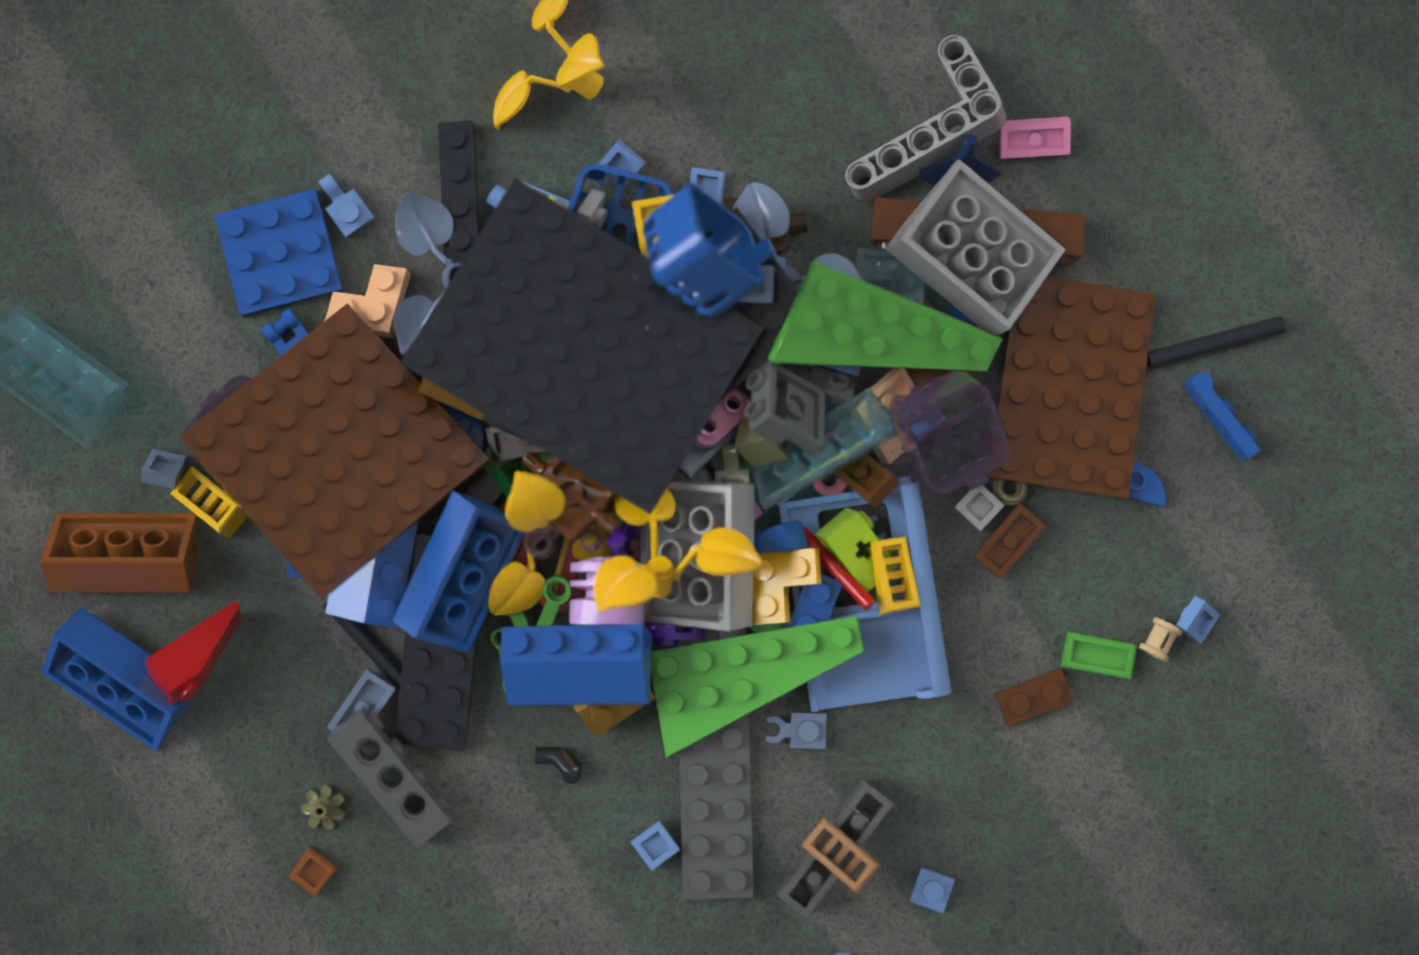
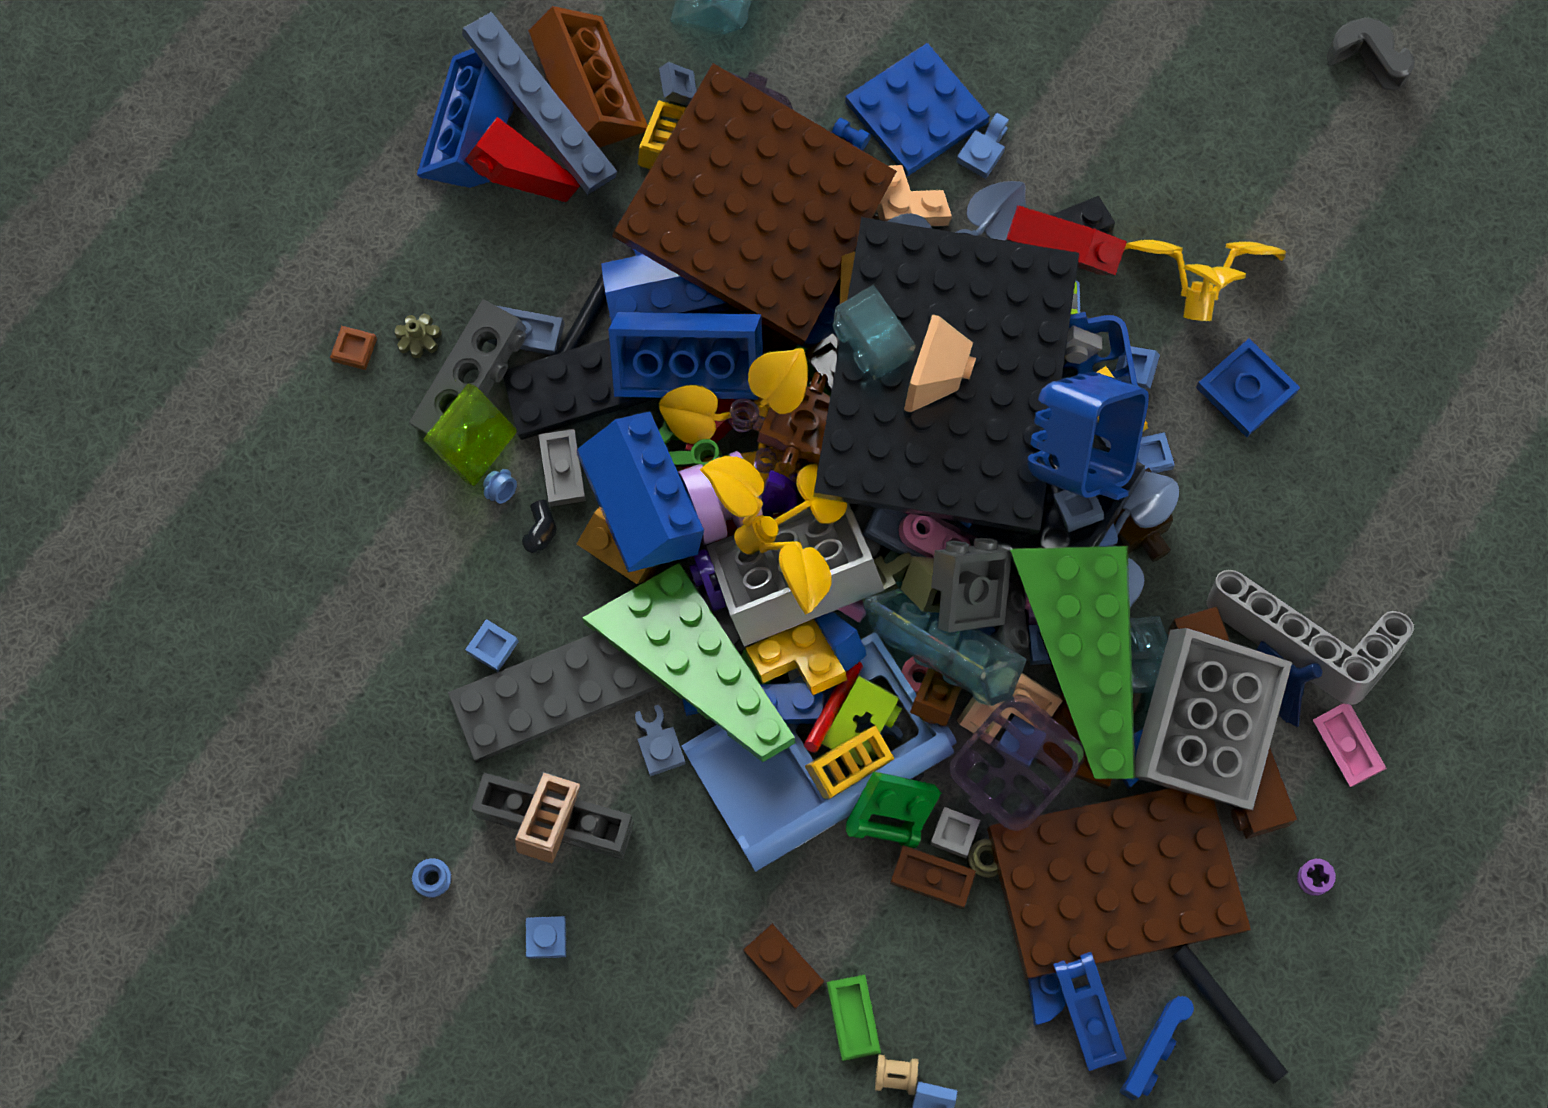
camera: 70 degrees right, 15 degrees down
none -> clear neon green plate [423,383,517,486]
none -> sand blue plate [462,12,617,195]
none -> medium blue plate [483,469,517,504]
none -> light grey plate [539,429,586,507]
none -> clear light blue brick [832,285,916,381]
none -> green plate [846,771,941,849]
none -> light nougat slope [904,315,976,412]
none -> red slope [1006,206,1127,275]
none -> blue plate [1053,952,1127,1071]
none -> blue plate [1196,339,1300,437]
none -> medium lavender bush [1297,859,1335,896]

